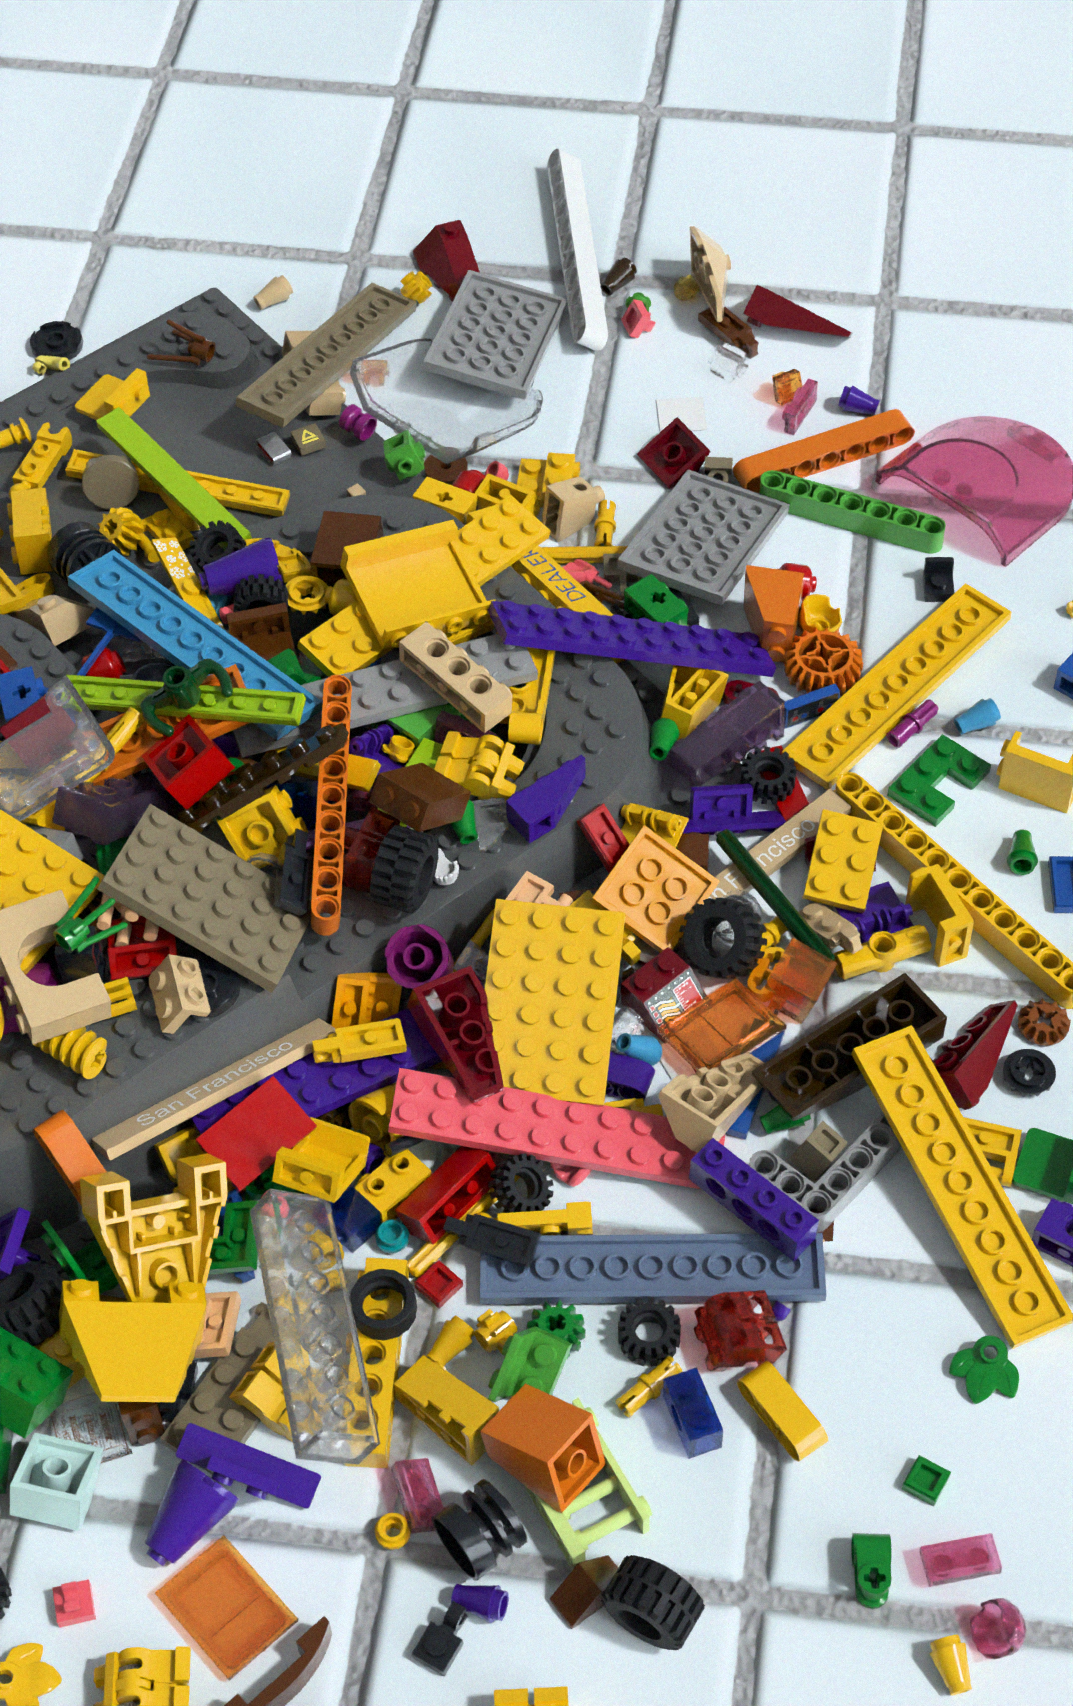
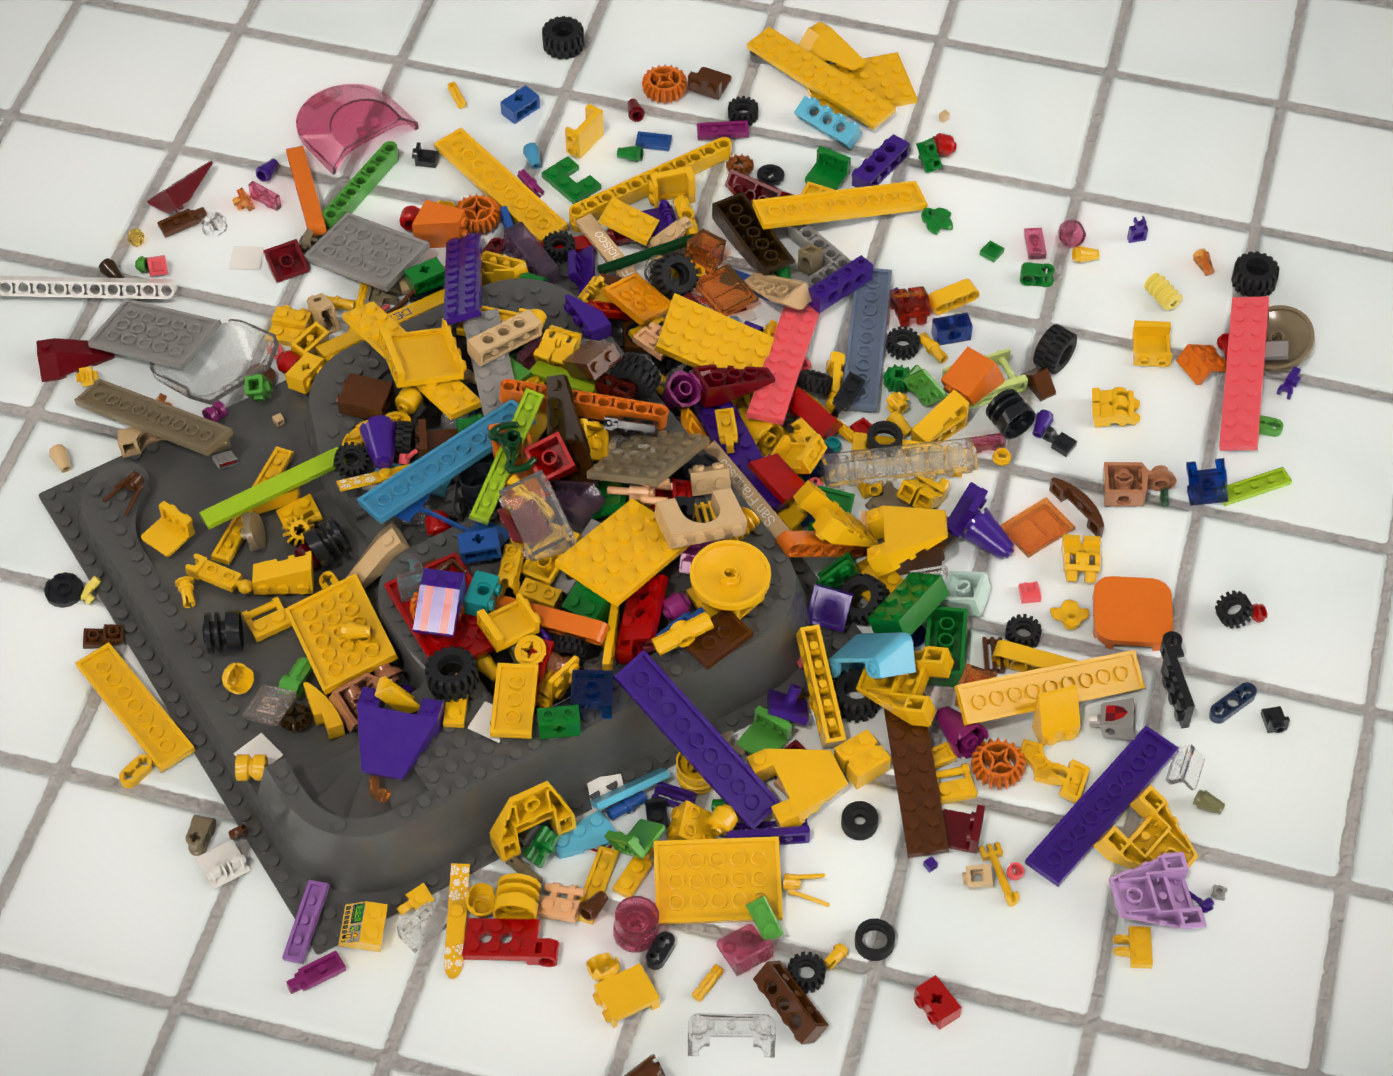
camera: 85 degrees left, 0 degrees up
green plant [53,877,128,953] -> none
tan wedge [689,226,731,322] -> none

